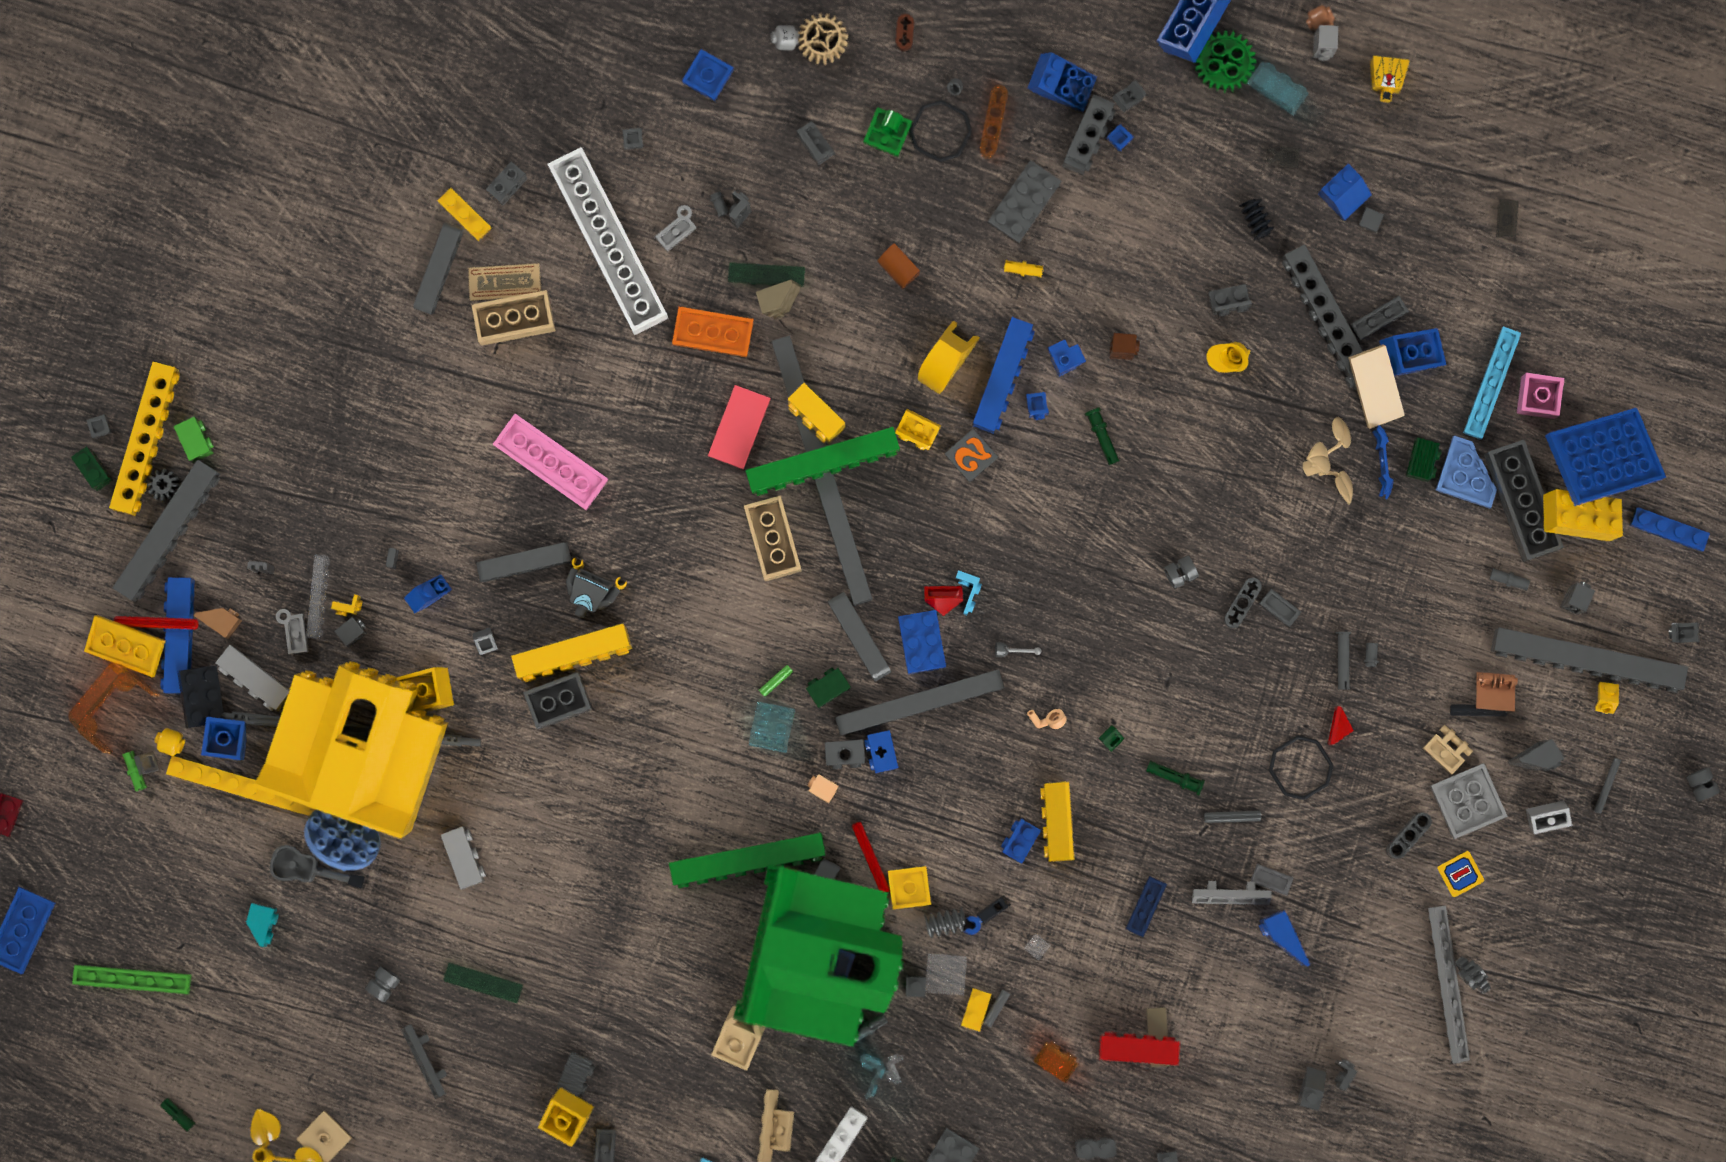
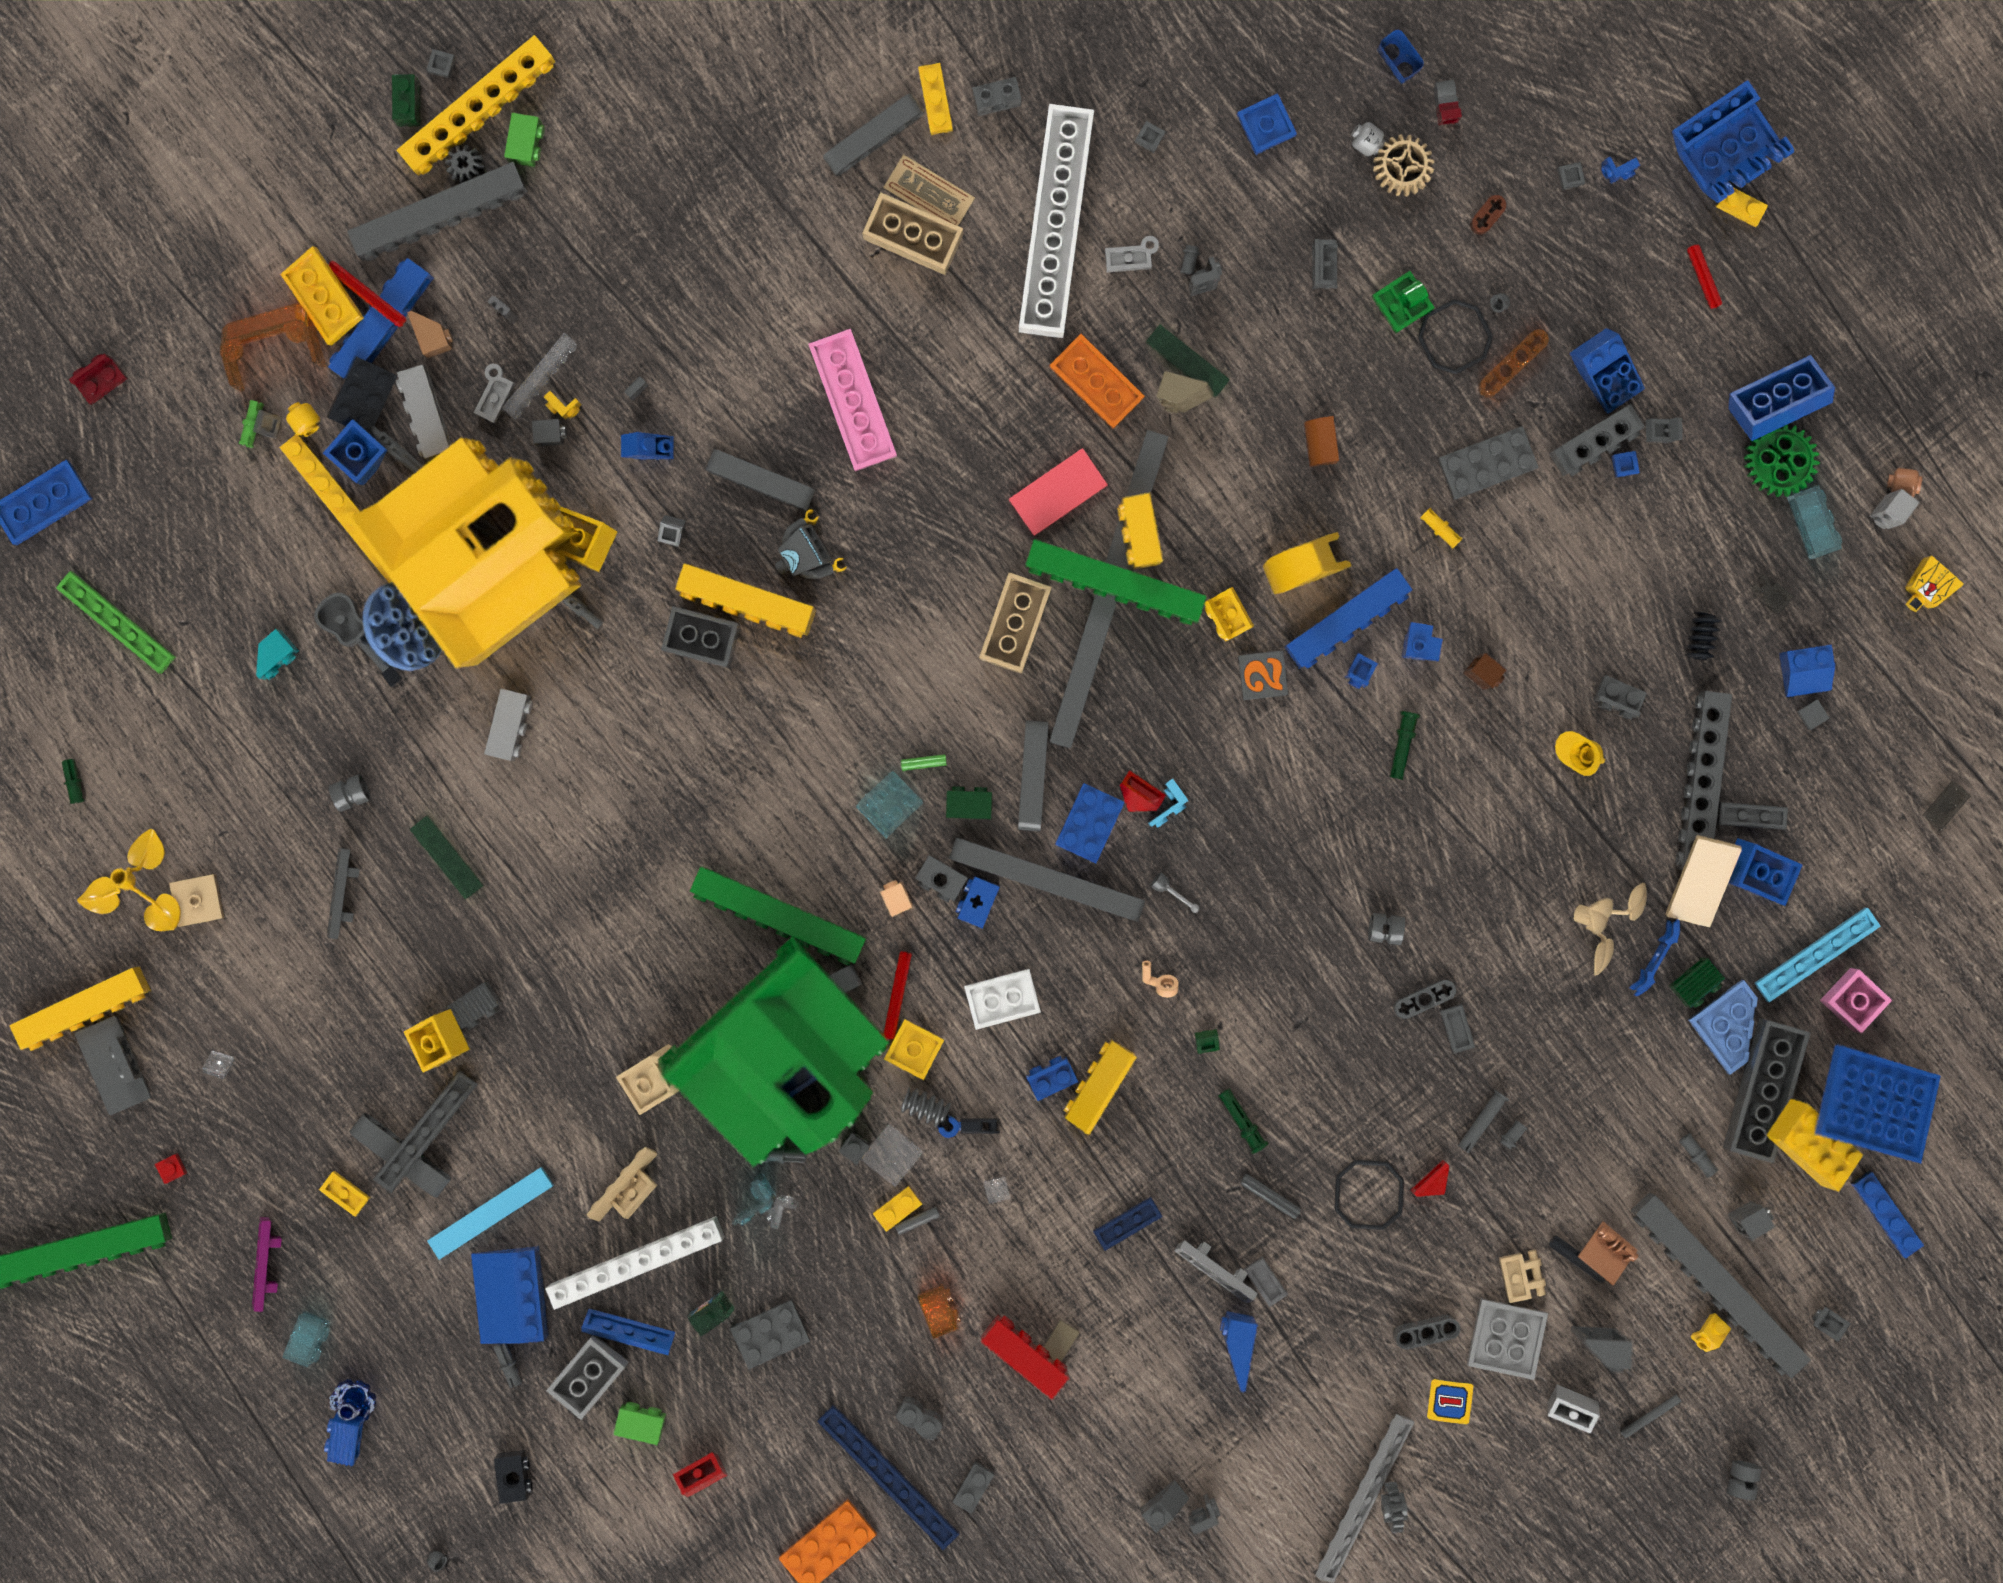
camera: 35 degrees right, 5 degrees up
none -> white tile [964,969,1041,1030]

